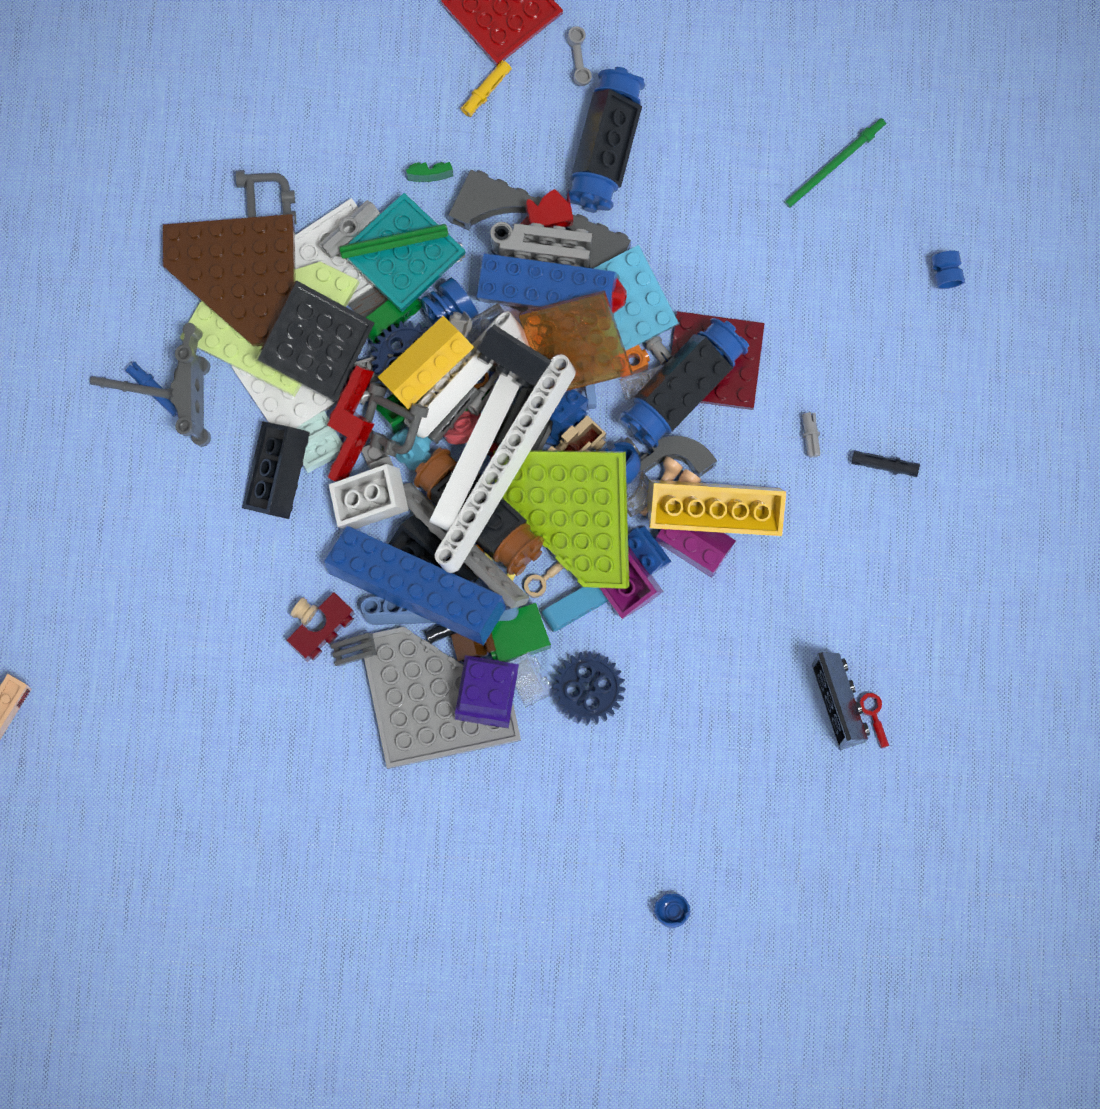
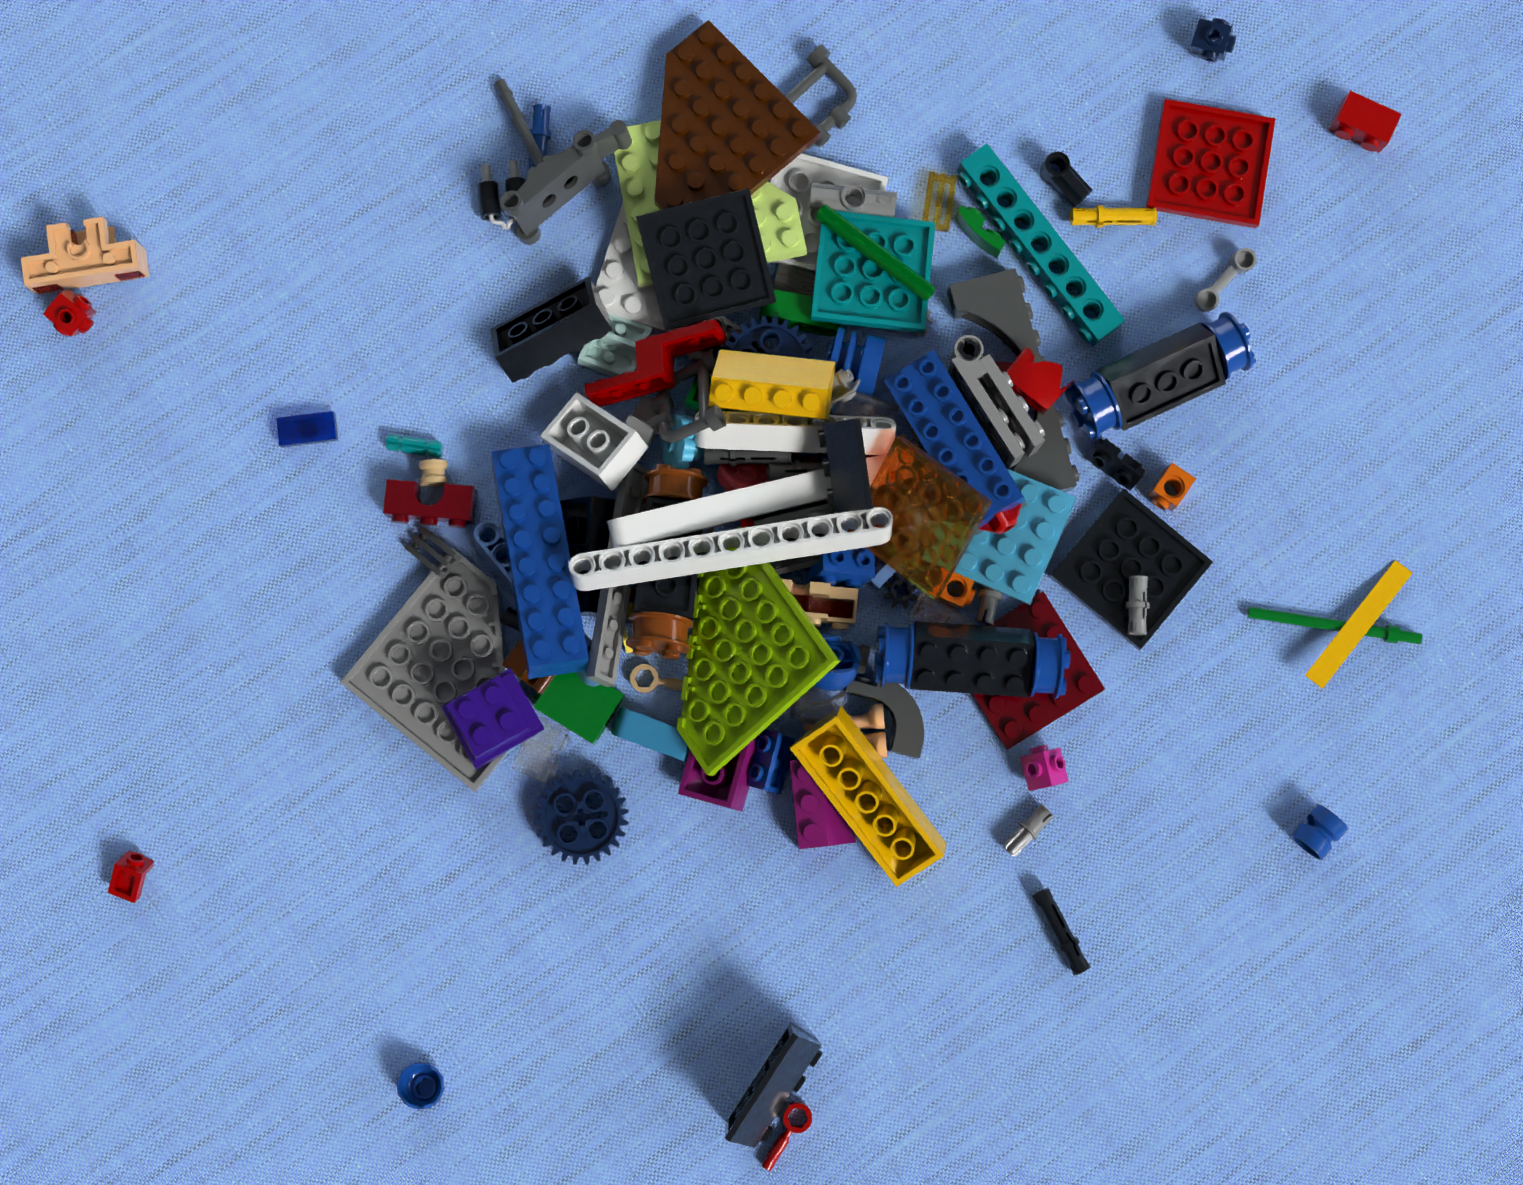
camera: 50 degrees right, 5 degrees up
none -> red brick [43,289,97,337]
none -> red bracket [107,851,154,903]
none -> clear blue plate [276,411,338,448]
none -> teal axle [386,434,443,458]
none -> black piece [477,160,526,229]
none -> black gear [883,574,918,609]
none -> clear yellow tile [922,171,957,232]
none -> teal brick [957,143,1125,347]
none -> dark pink brick [1020,745,1069,791]
none -> black piece [1039,151,1093,207]
none -> black plate [1050,489,1213,650]
none -> black hinge [1084,437,1146,491]
none -> light grey pin [1126,576,1150,635]
none -> orange brick [1148,463,1196,511]
none -> yellow sticker [1305,560,1413,689]

